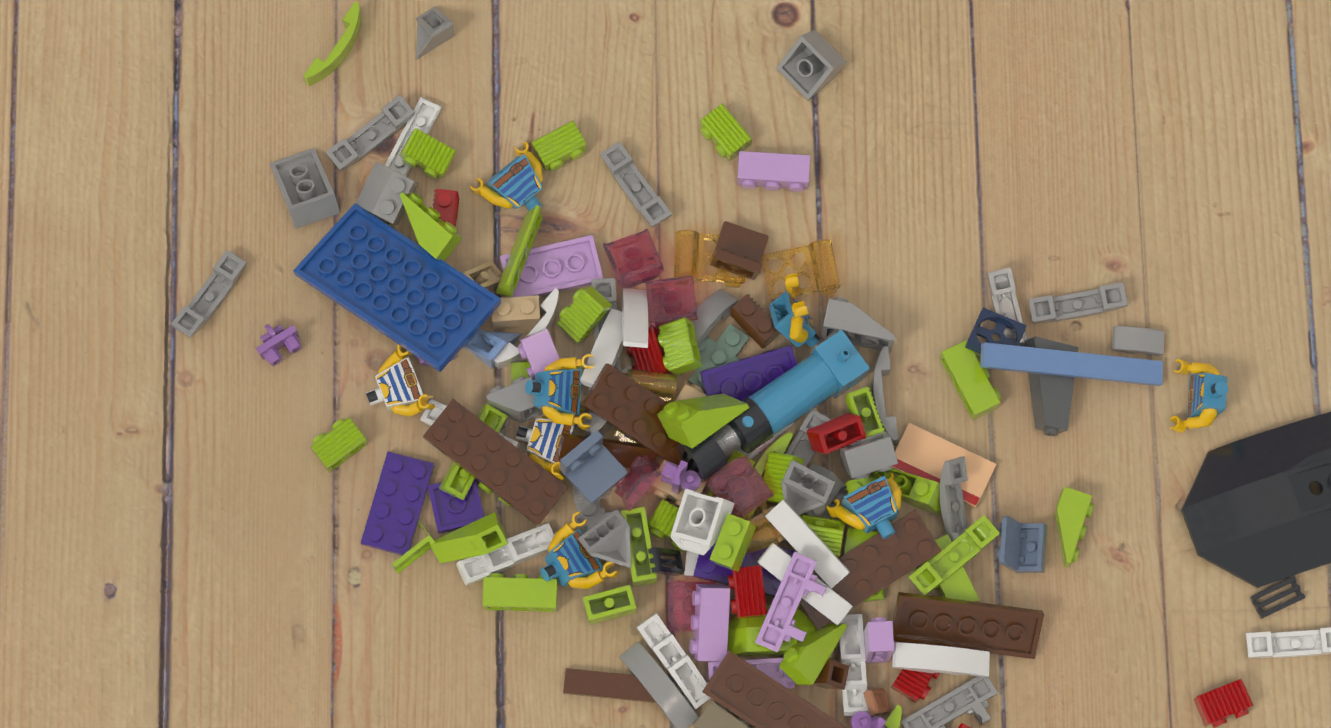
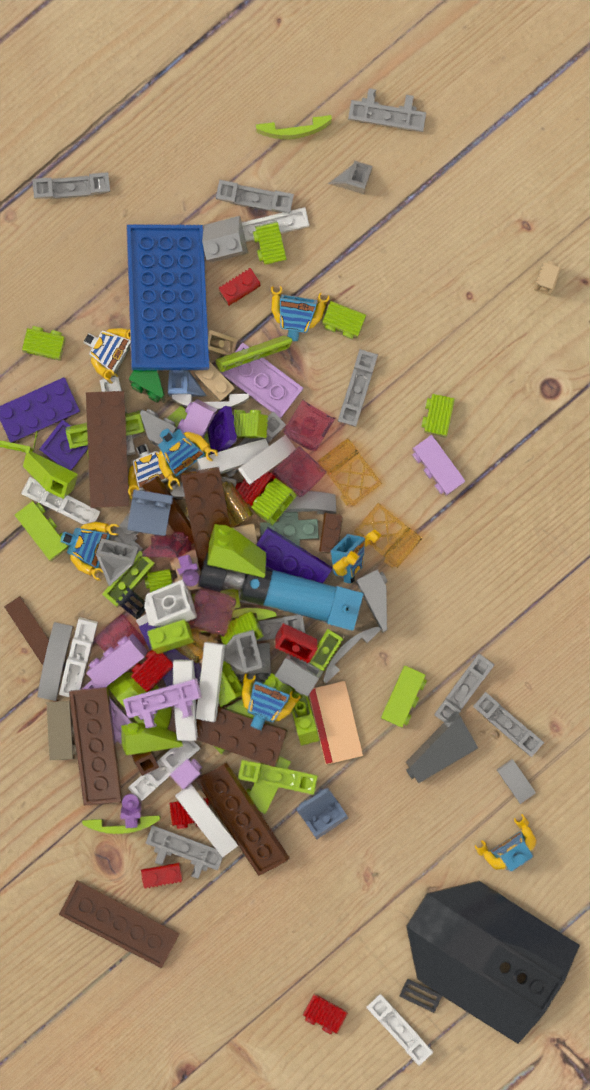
camera: 55 degrees right, 10 degrees up
medium lavender hips [256,324,302,366] -> none
light grey slope [270,148,340,229] -> none
lime slope [400,192,462,261] -> none
lime brick [583,585,637,626] -> none
reddish brown bracket [710,221,769,280] -> none
light grey slope [776,30,847,100] -> none
nougat tile [863,688,891,716] -> none
light grey slope [940,456,968,542] -> none
dark blue piece [965,308,1027,354] -> none
medium blue tile [980,342,1163,386] -> none
lime slope [1054,486,1094,568] -> none
none -> green slope [129,370,166,403]
none -> dark purple plate [207,406,237,455]

